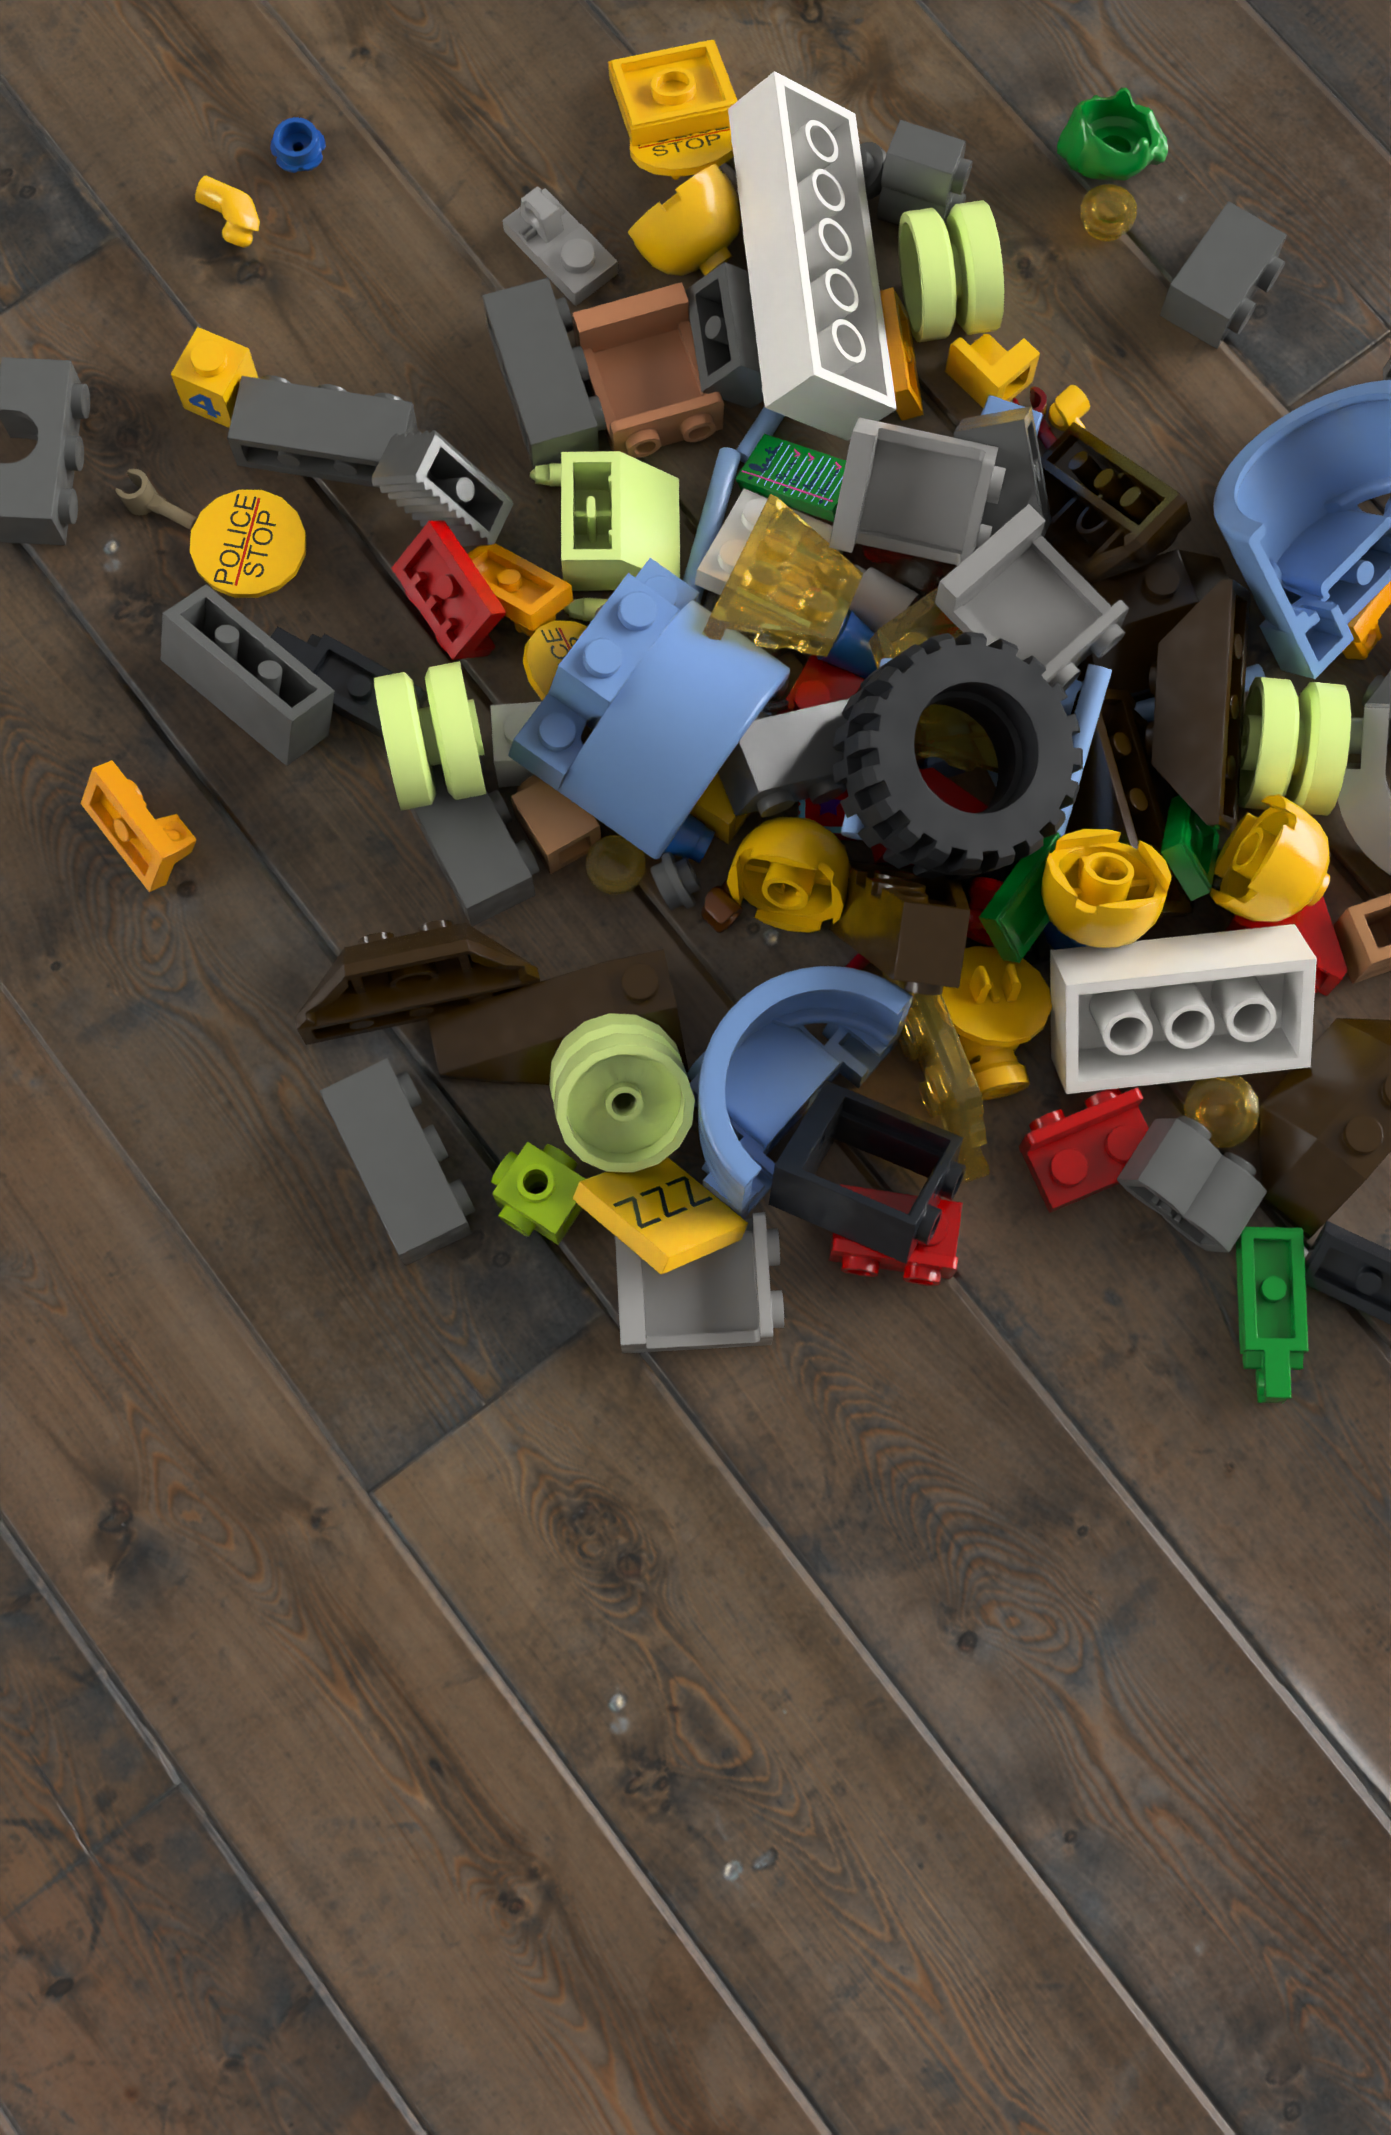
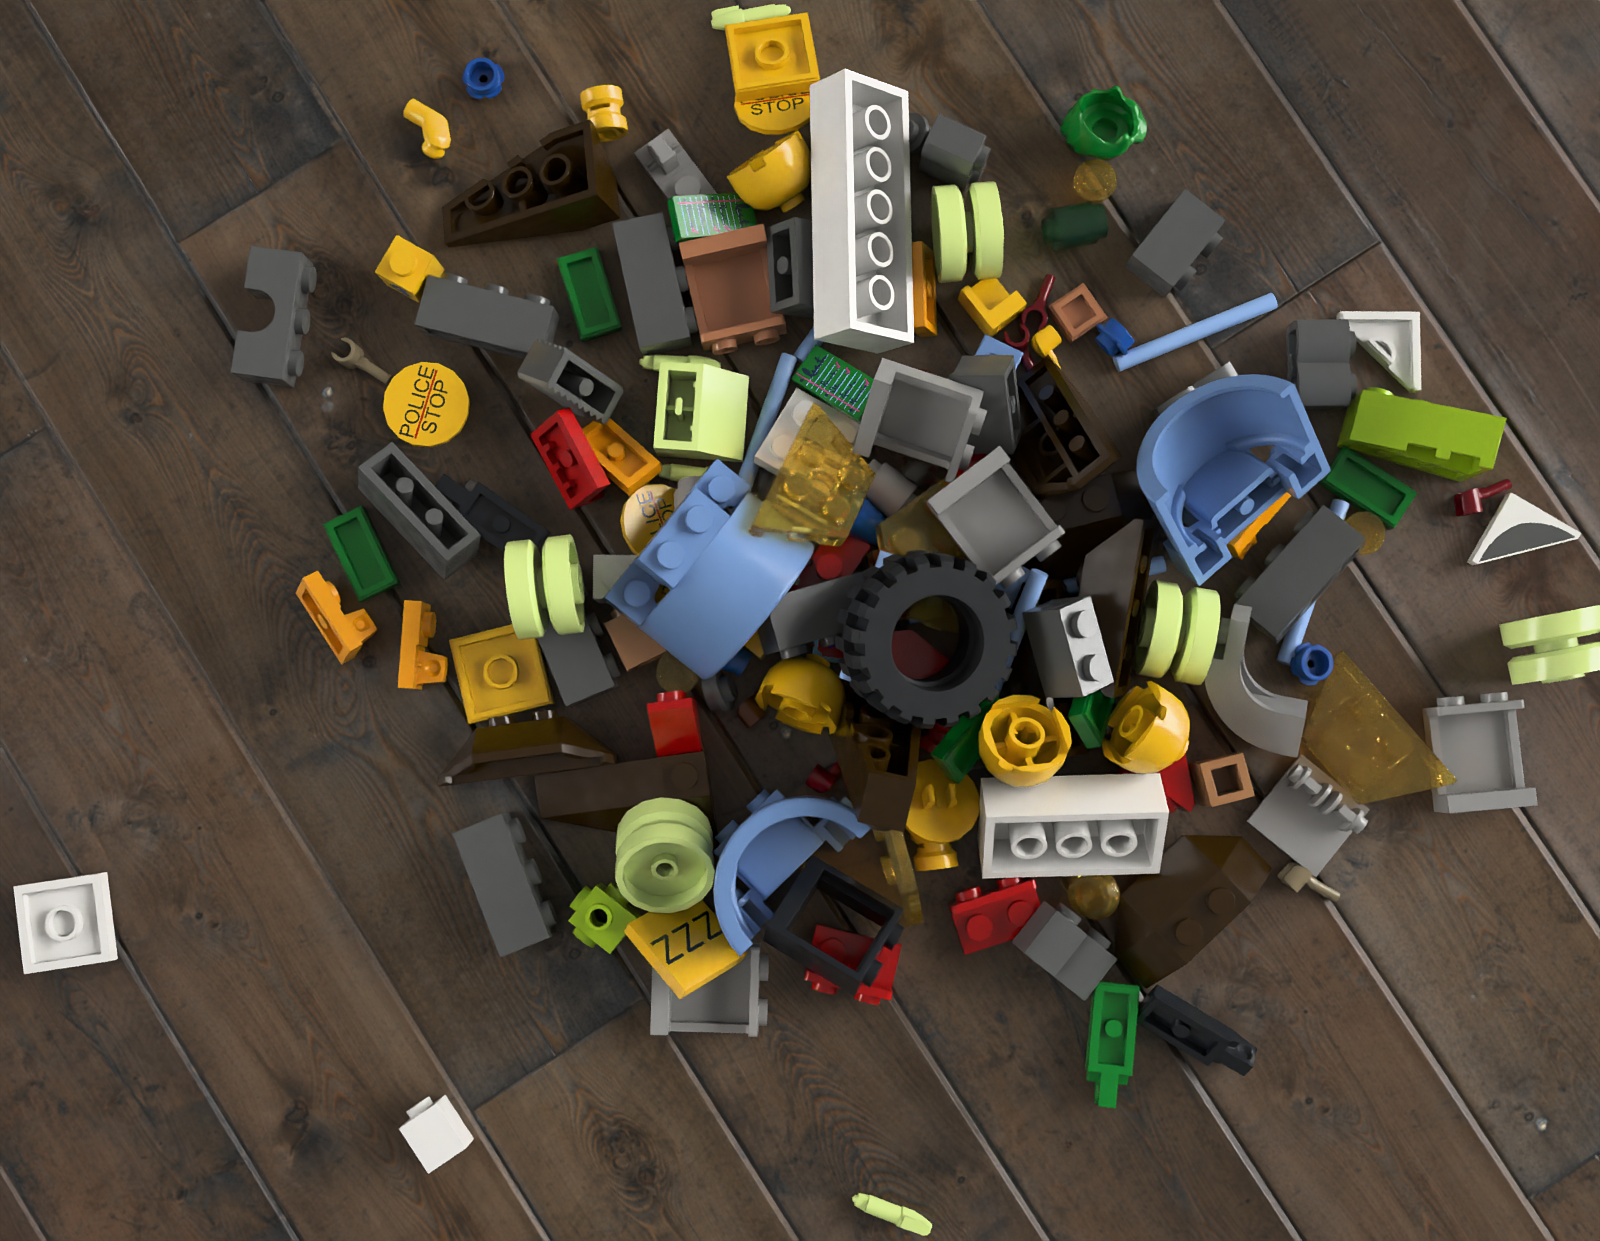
camera: 10 degrees right, 10 degrees up
none -> green tile [323,505,401,603]
none -> light orange hinge [398,600,448,690]
none -> white brick [399,1095,474,1174]
none -> dark brown wedge [442,119,620,248]
none -> yellow tile [449,624,555,724]
none -> green tile [557,247,623,342]
none -> yellow wheel [580,85,628,142]
none -> red slope [647,690,704,757]
none -> green tile [667,193,757,243]
none -> yellowish green piece [711,4,791,31]
none -> yellowish green piece [852,1193,932,1236]
none -> dark red hand [1020,274,1056,332]
none -> dark grey brick [1022,596,1114,698]
none -> clear green brick [1041,201,1108,251]
none -> nougat tile [1047,283,1108,344]
none -> blue plate [1095,318,1135,357]
none -> light blue bar [1113,293,1278,372]

